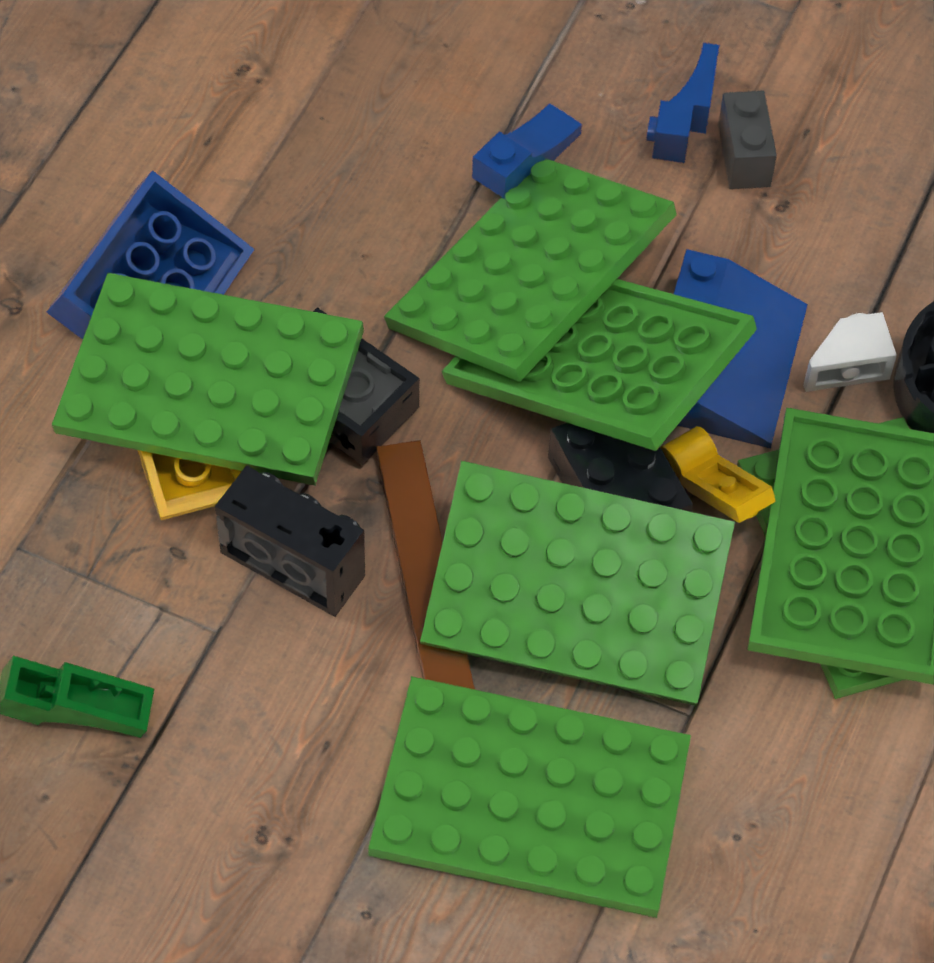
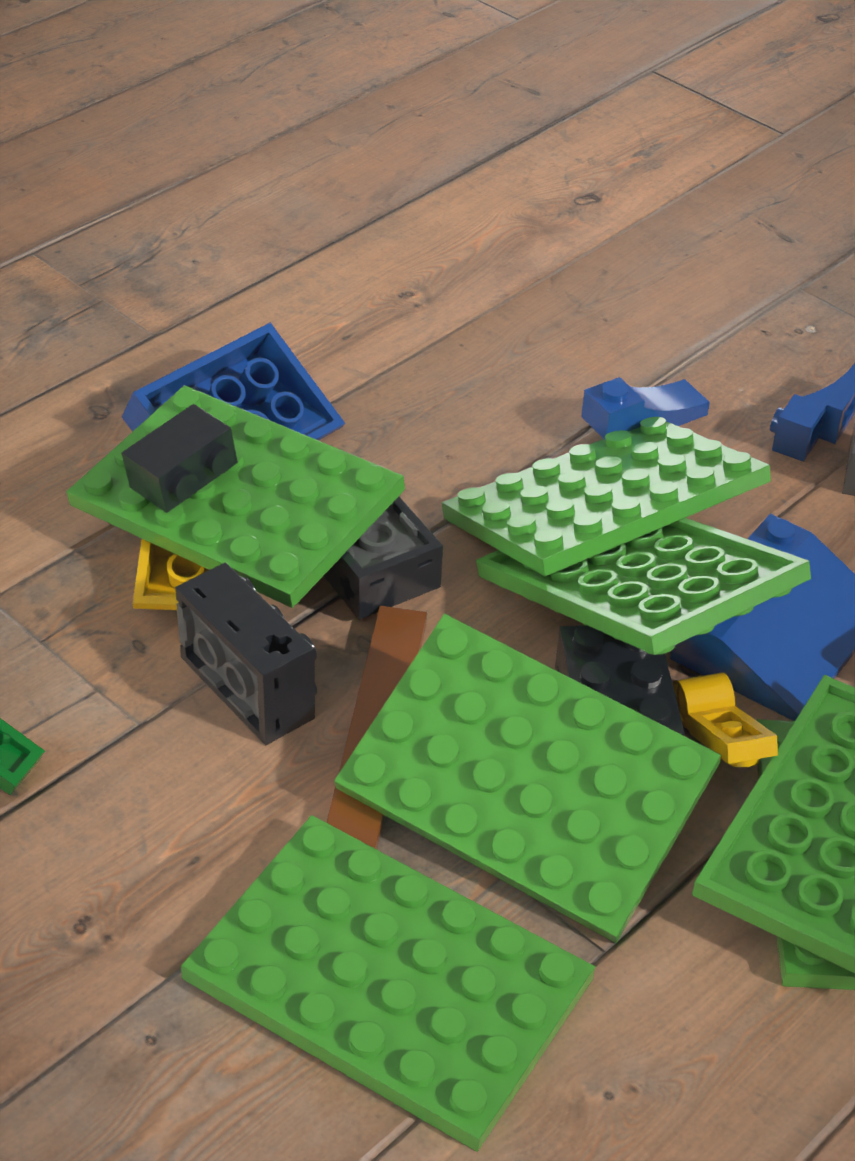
camera: 20 degrees right, 15 degrees down
none -> black brick [121,404,238,513]

